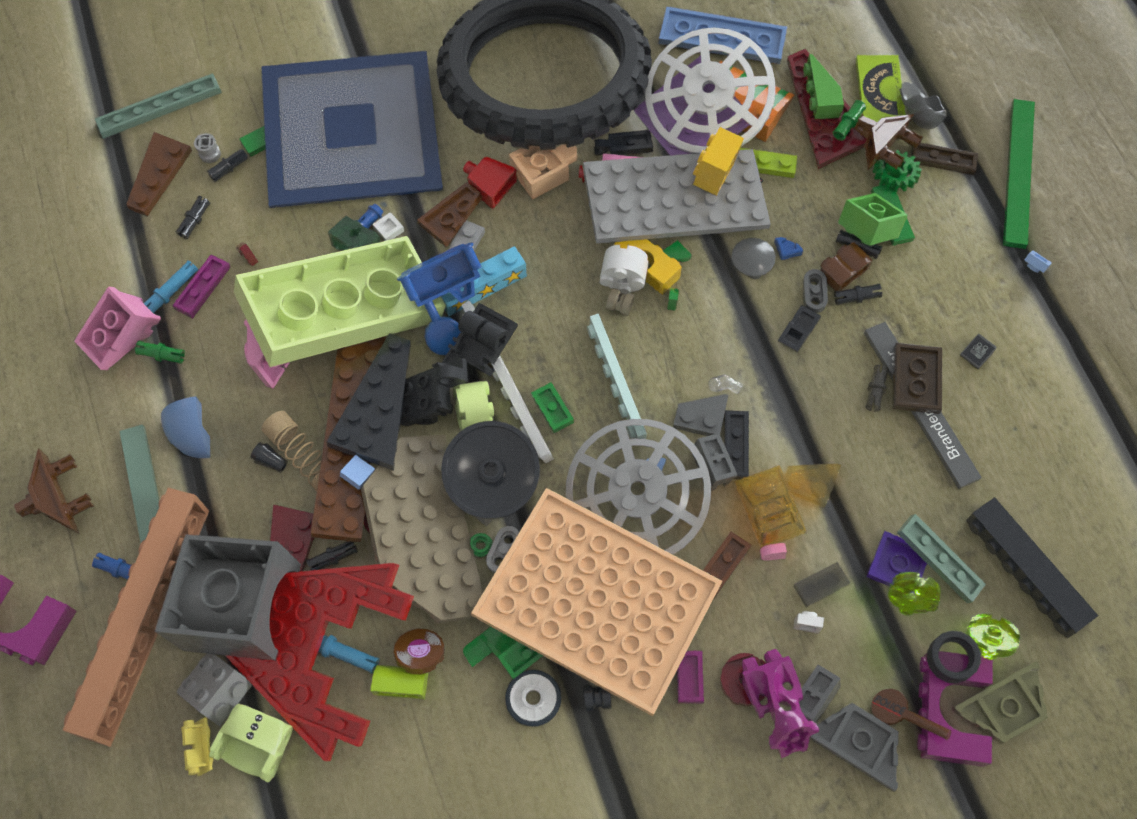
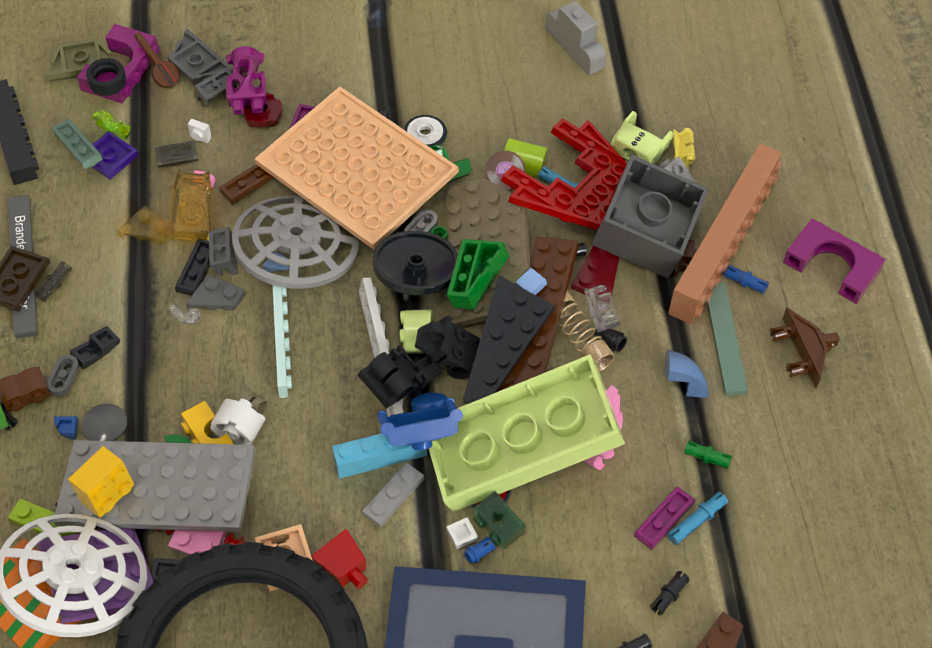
camera: 170 degrees left, 10 degrees down
bright pink piece [74,287,161,370] -> none
dark red tile [236,242,258,266] -> none
reddish brown wing [417,182,482,248] -> none
green plate [531,382,574,433] -> none
green tile [667,287,679,311] -> none
black pin [834,283,882,306] -> none
clear neon green plate [966,614,1020,660] -> none
none -> green wedge [447,239,509,310]
none -> clear hinge [584,285,620,332]

